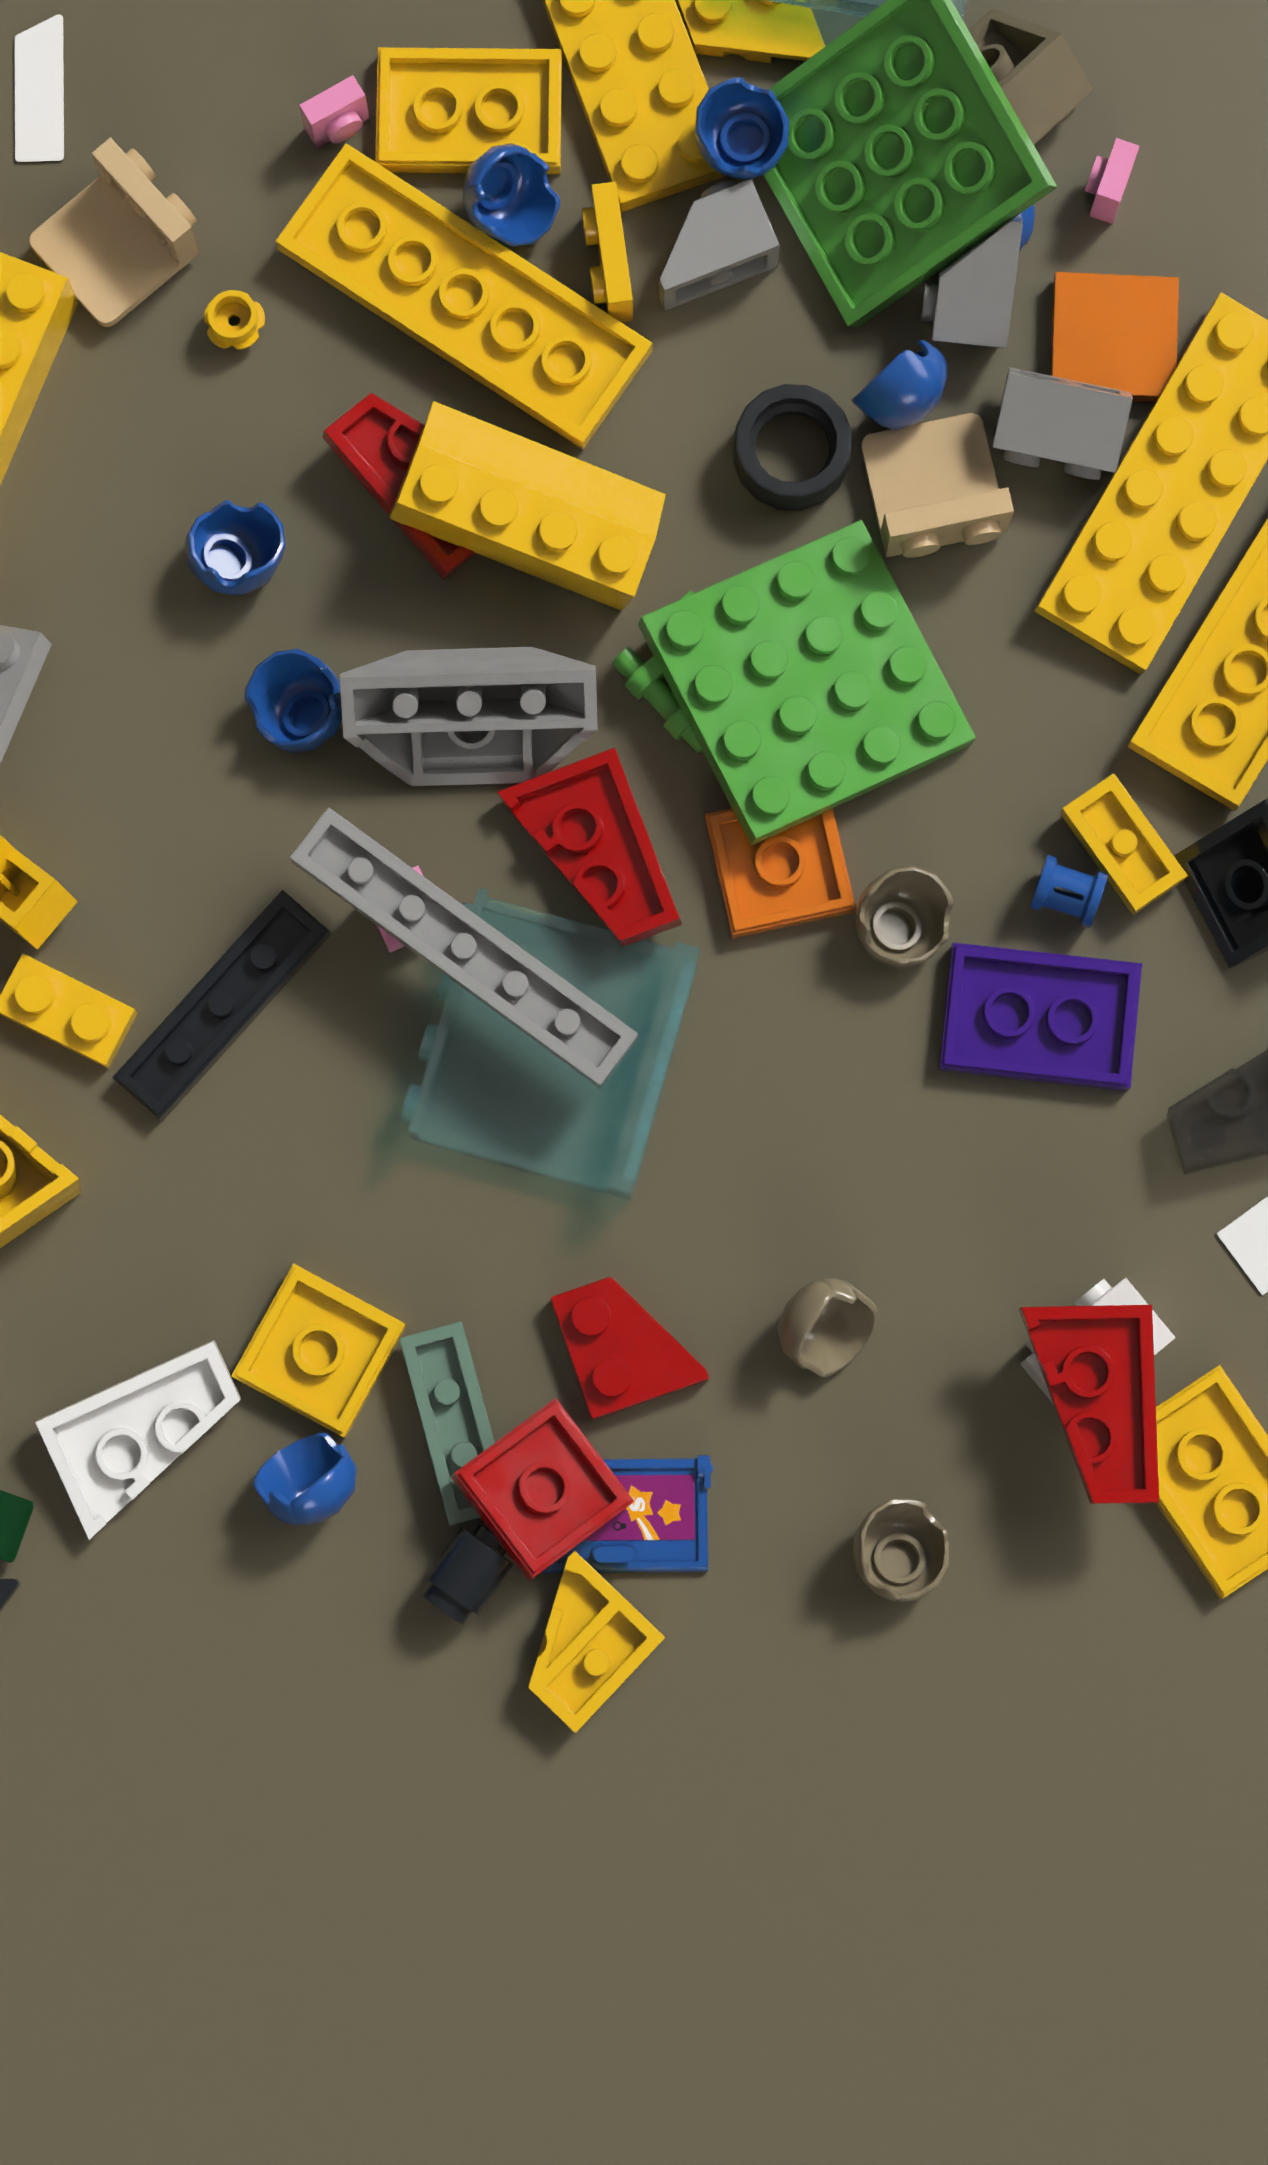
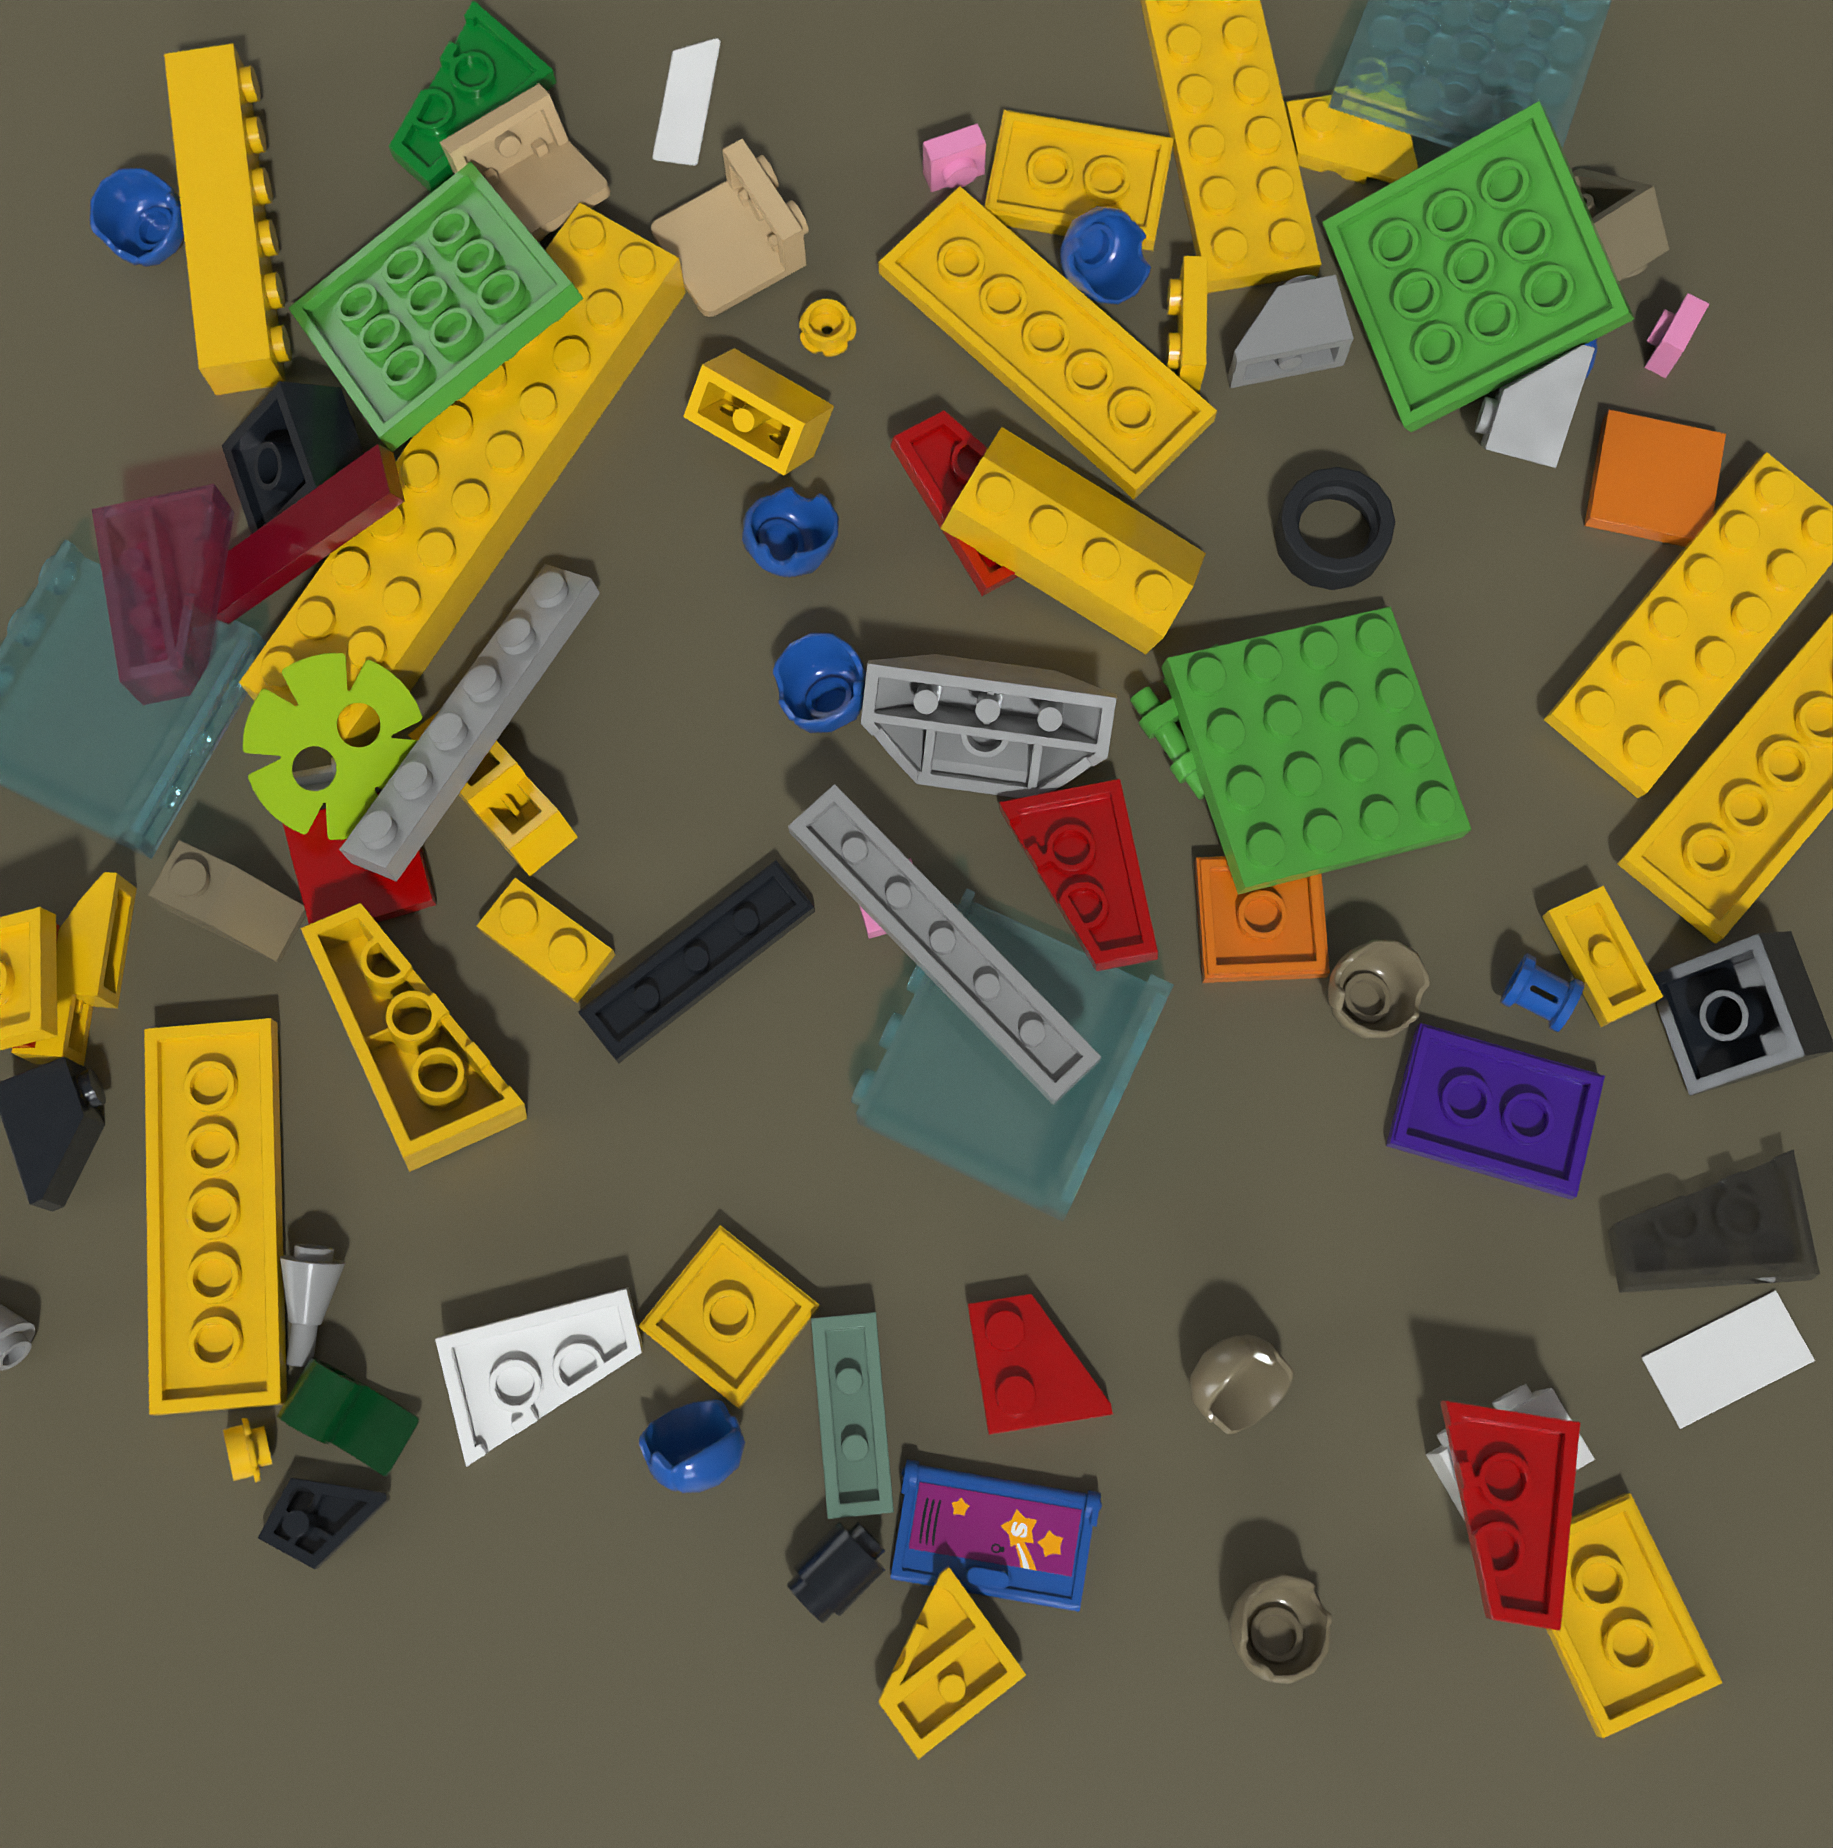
camera: 10 degrees right, 5 degrees down
red tile [451,1398,634,1582] -> none
blue hair [694,77,789,179] -> none
blue hair [852,340,947,430] -> none
tan bracket [861,413,1014,558] -> none
light grey brick [993,367,1133,480] -> none
none -> yellow brick [683,348,834,475]

